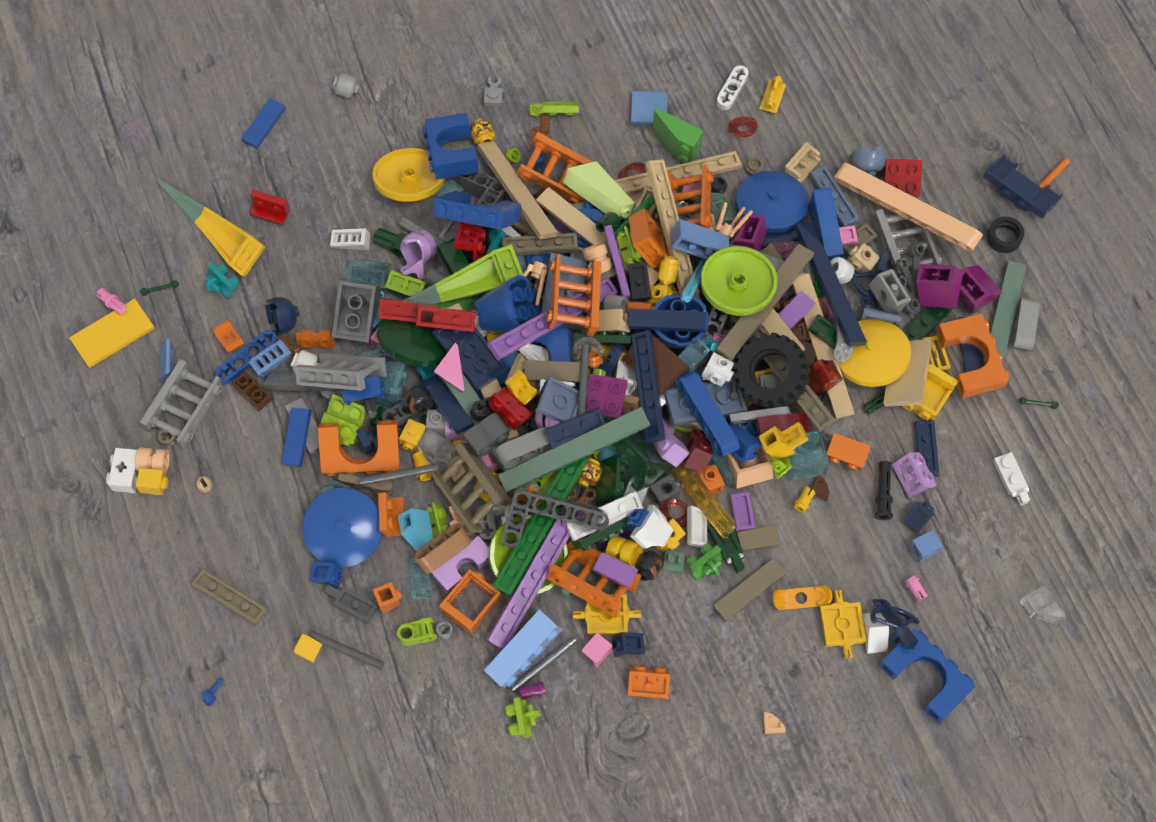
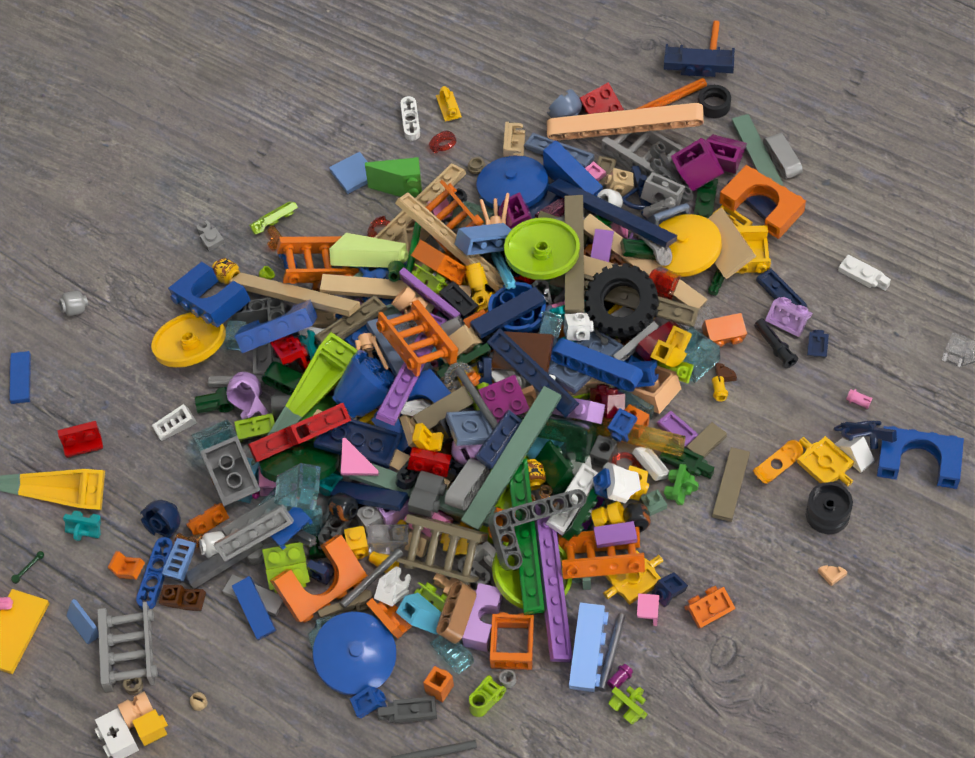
camera: 30 degrees left, 10 degrees down
medium blue panel [909,531,943,563] -> none
dark green hinge [1019,397,1059,409] -> none
none -> clear light blue slope [274,463,321,510]
none -> white hinge [374,566,411,606]
none -> blue bracket [607,408,637,443]
none -> orange axle [636,78,707,109]
none -> light grey axle [643,197,676,218]
none -> black wheel [806,482,853,534]

